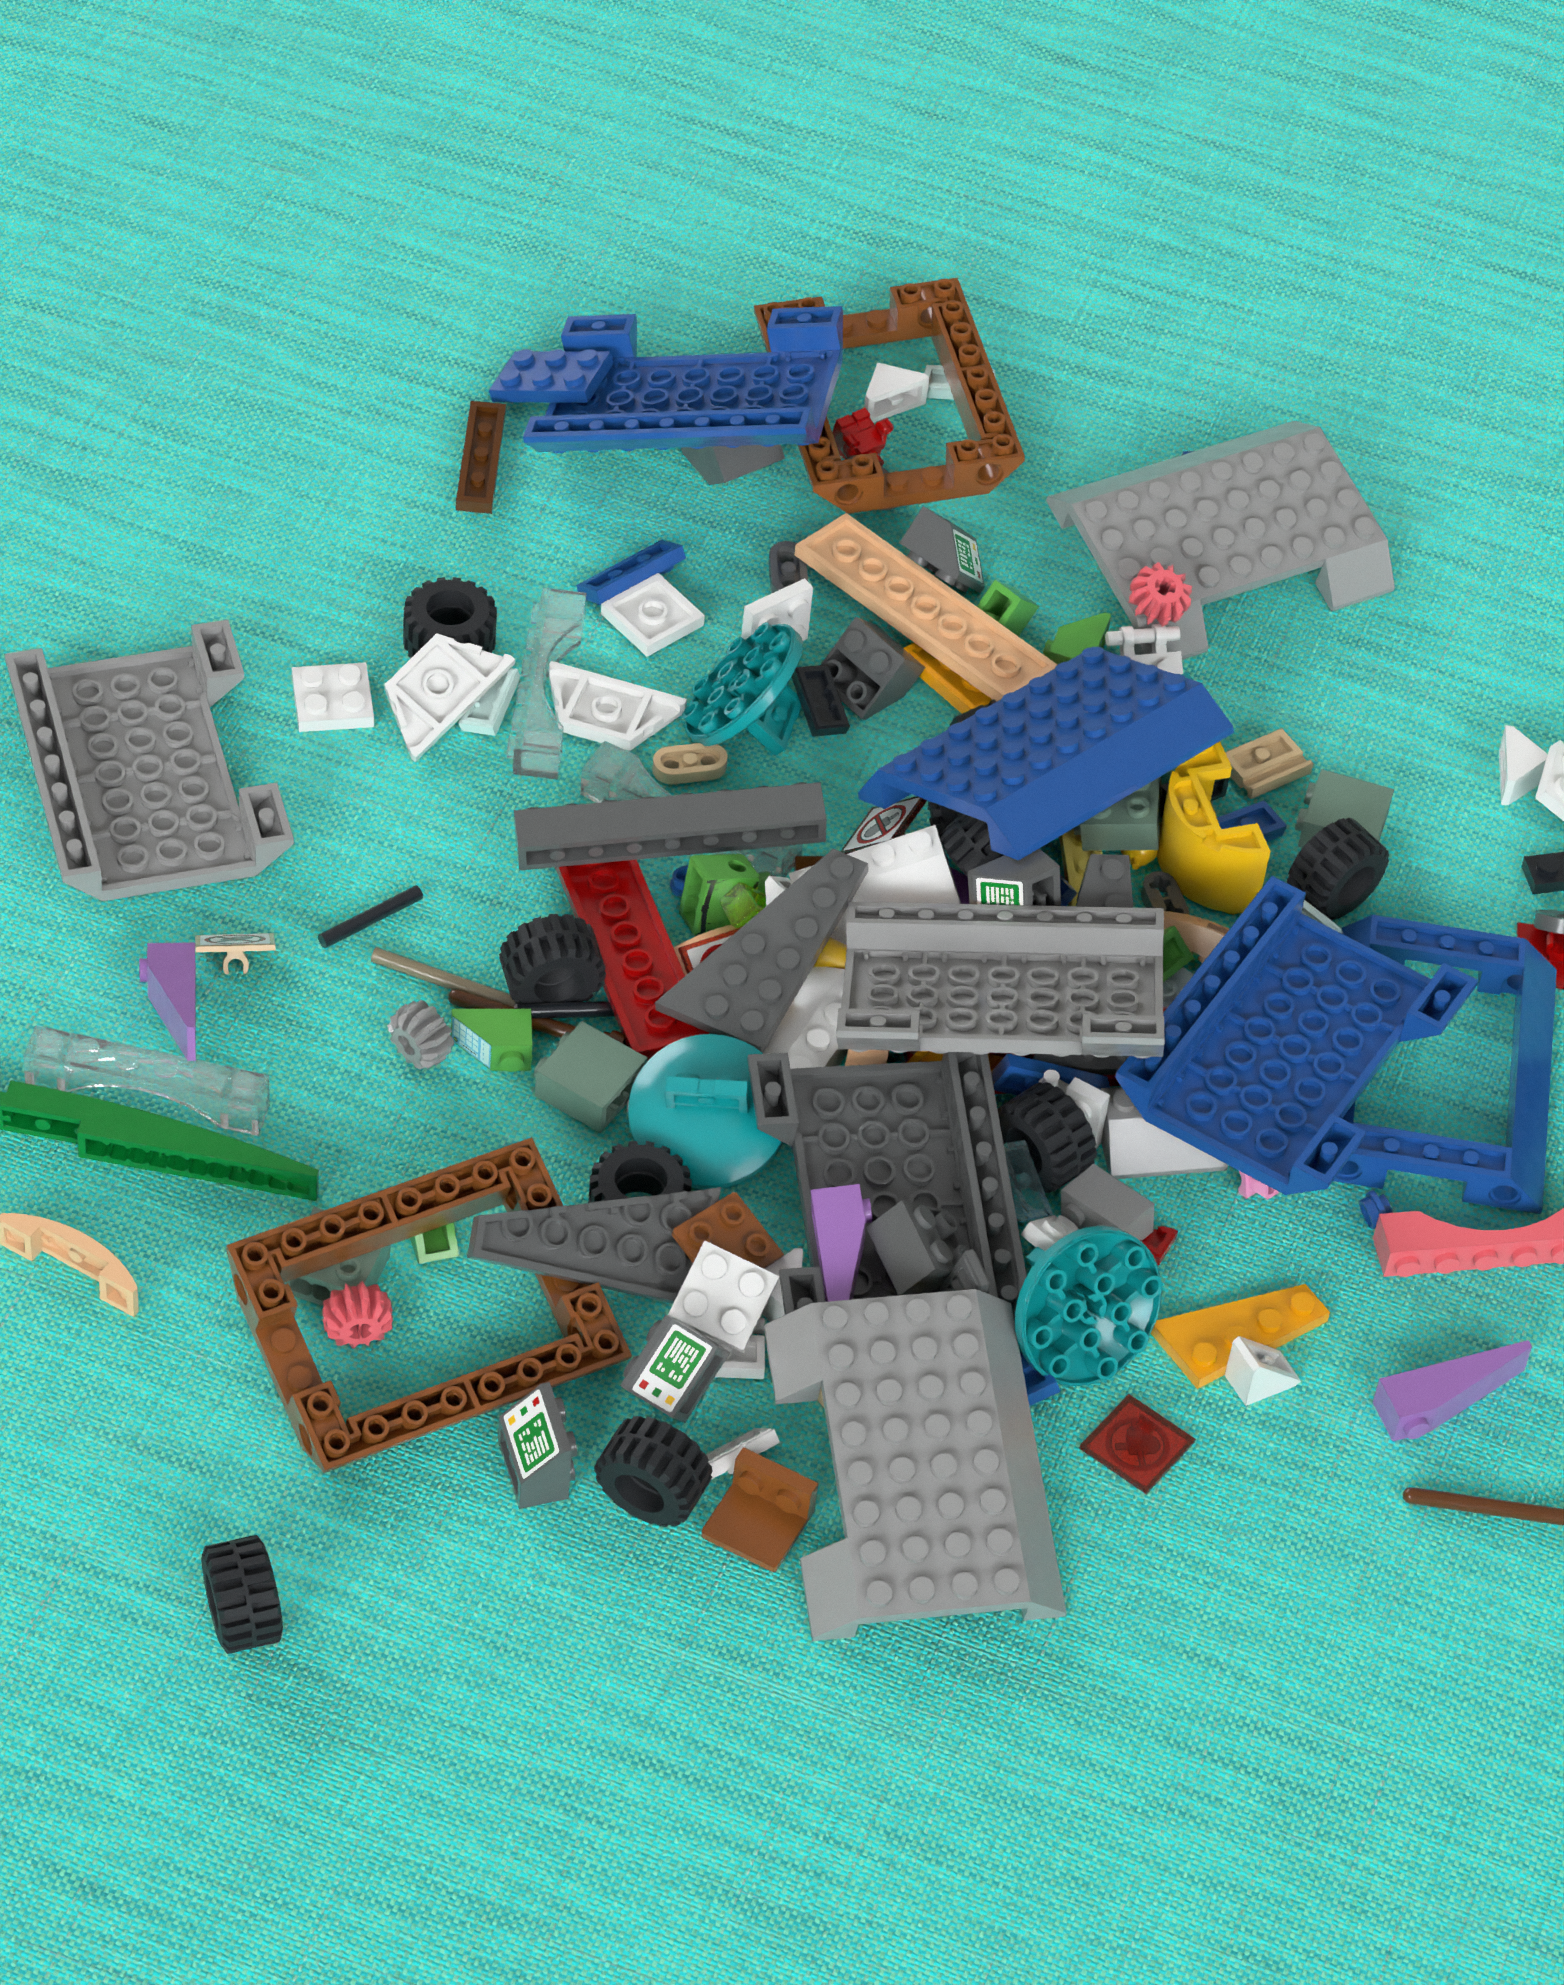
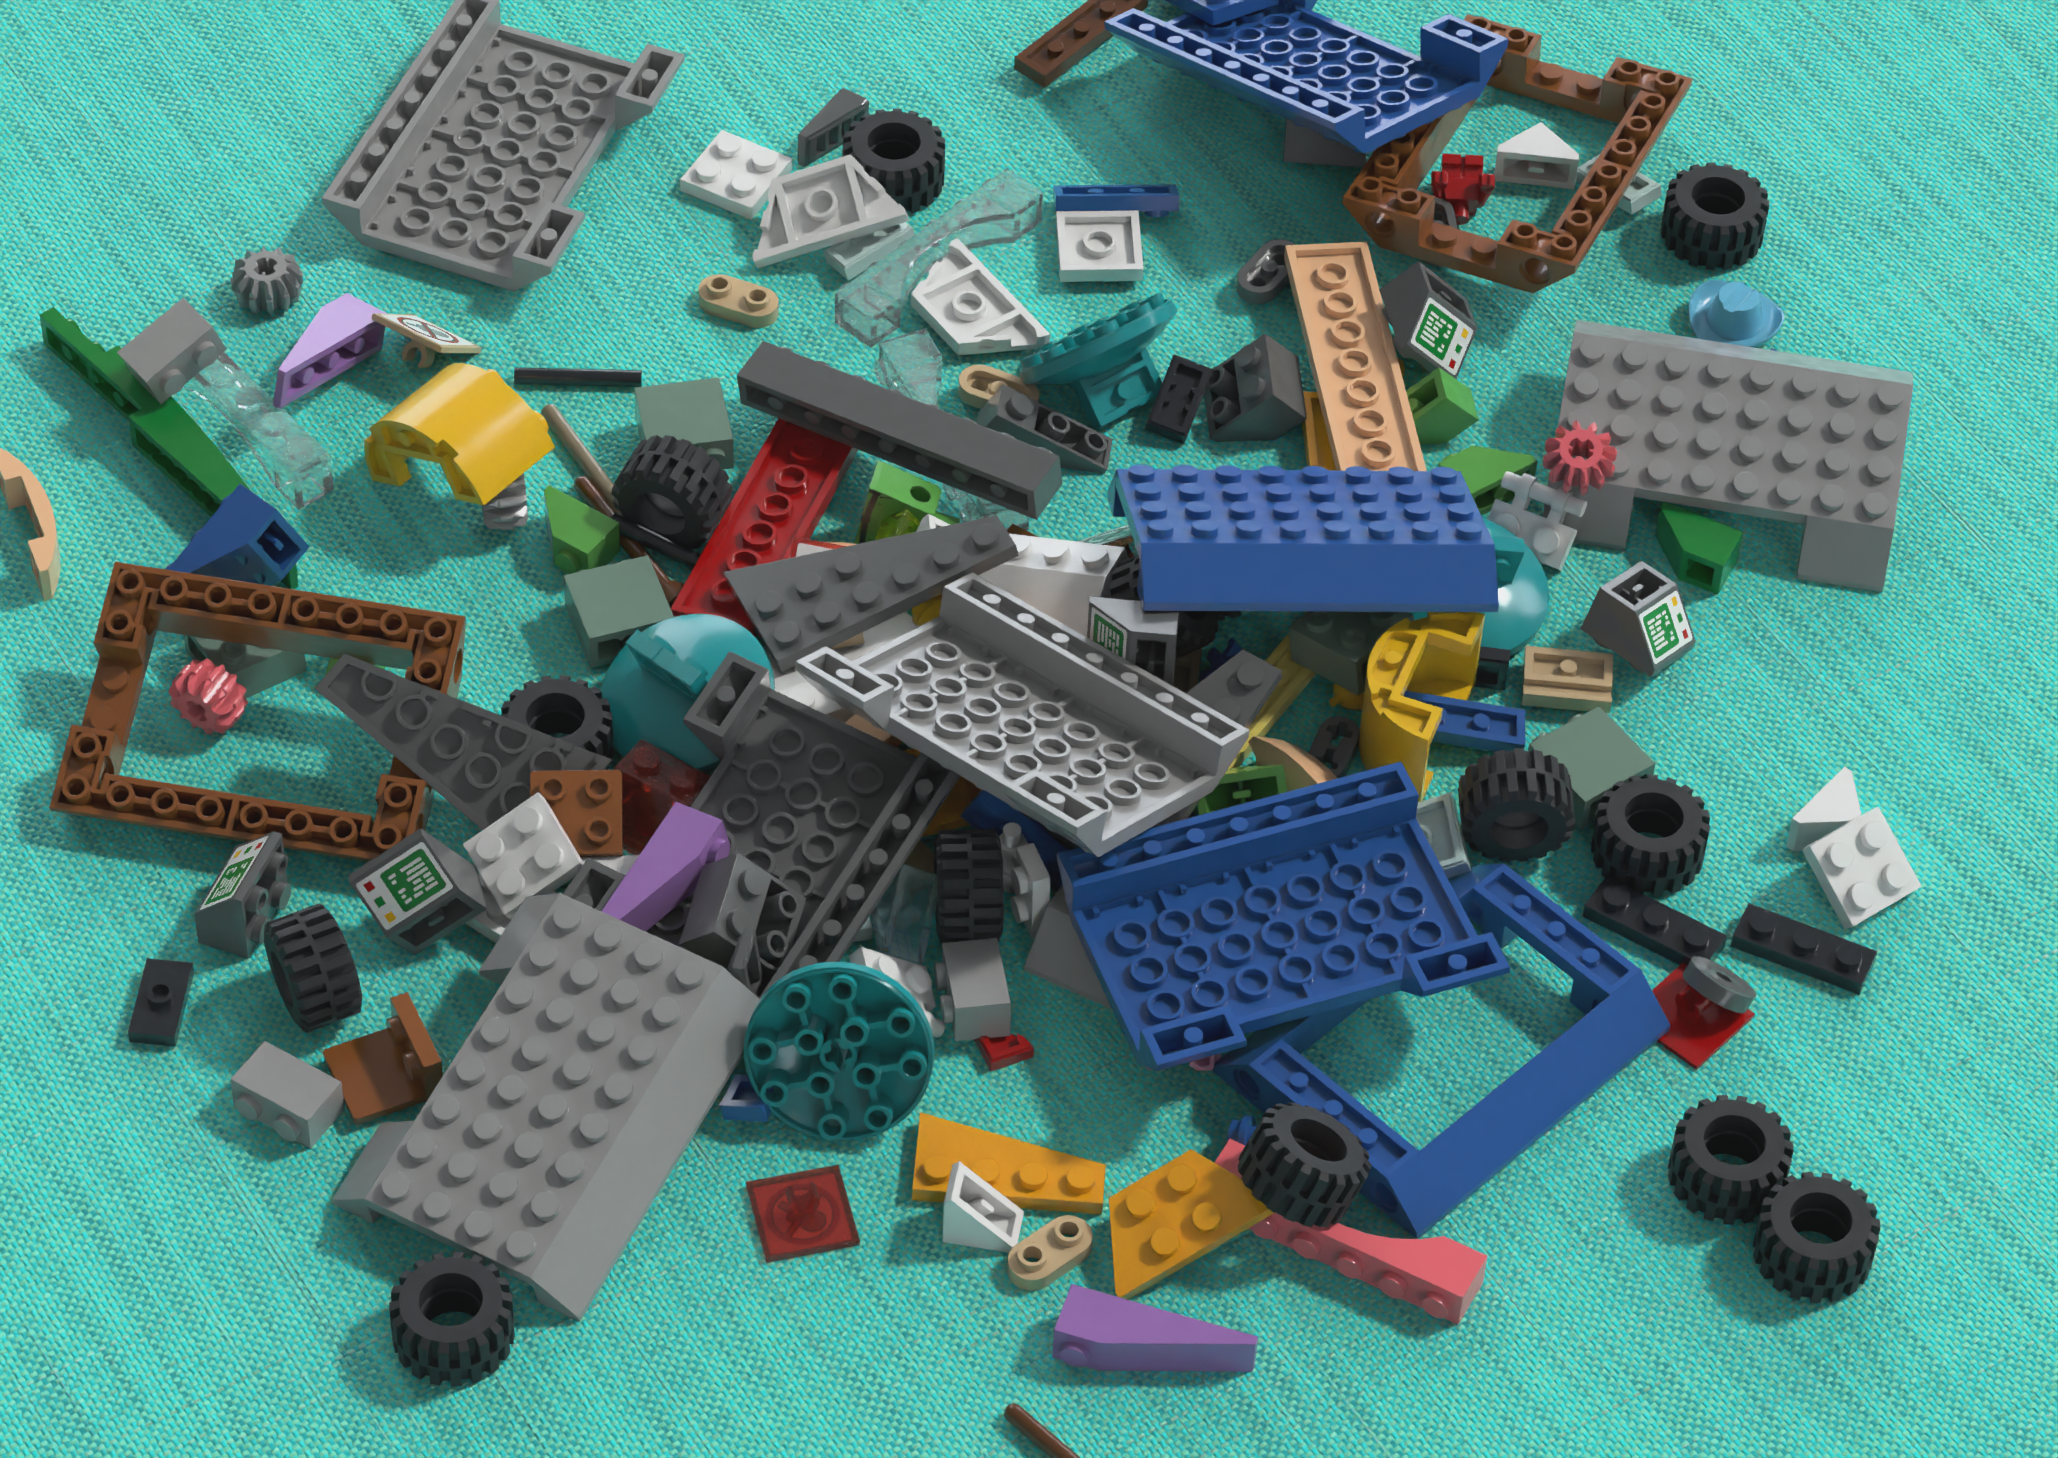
camera: 40 degrees right, 0 degrees up
white plate [706,1428,780,1480] -> none
white plate [741,578,813,641] -> none
none -> light grey brick [117,298,227,404]
none -> black plate [128,958,194,1047]
none -> blue slope [165,484,310,586]
none -> light grey brick [230,1041,344,1149]
none -> light grey gear [231,246,303,316]
none -> yellow cylinder [364,363,555,506]
none -> black tyre [389,1252,515,1387]
none -> clear red slope [614,739,711,855]
none -> sand green brick [634,377,734,470]
none -> tan plate [698,274,779,328]
none -> dark grey slope [798,88,869,167]
none -> dark grey slope [976,384,1113,473]
none -> tan plate [1007,1215,1093,1291]
none -> light orange wing [1109,1149,1274,1300]
none -> black tyre [1237,1102,1371,1228]
none -> dark grey slope [1581,561,1696,677]
none -> black plate [1582,876,1727,965]
none -> black tyre [1591,774,1710,897]
none -> green slope [1655,501,1743,595]
none -> black tyre [1661,163,1769,270]
none -> medium azure hat [1689,280,1784,348]

